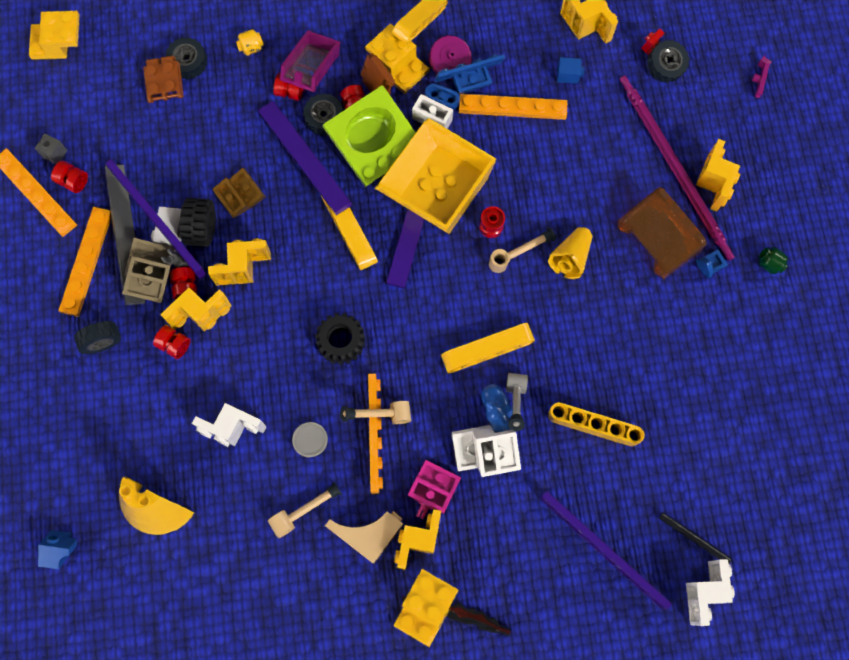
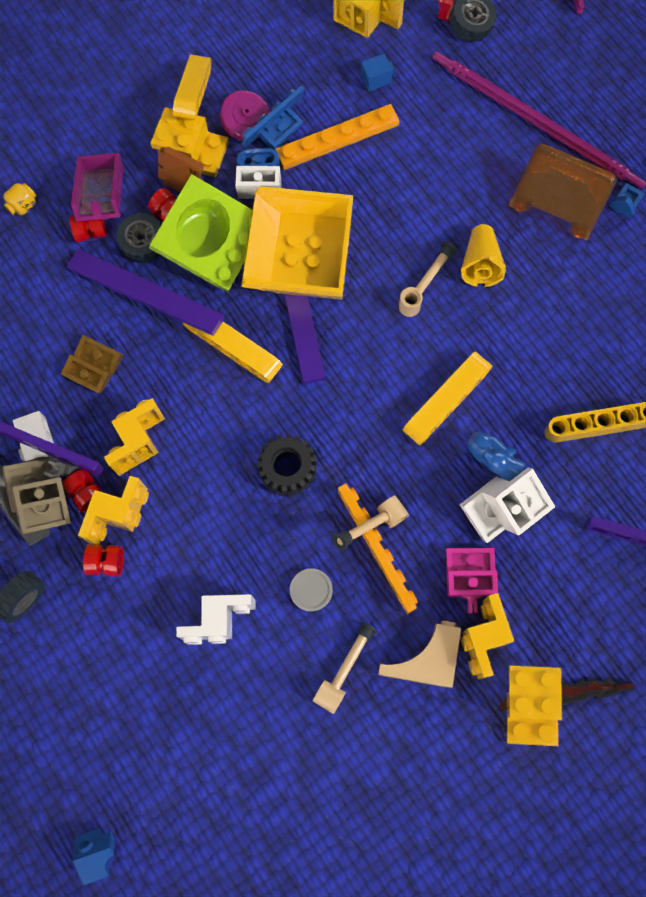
camera: 20 degrees left, 0 degrees up
yellow cone [119,476,194,535] -> none
black tyre [179,197,216,247] -> none
red wheel [479,206,505,238] -> none
light grey piece [506,373,528,431] -> none
yellow bracket [696,139,740,212] -> none

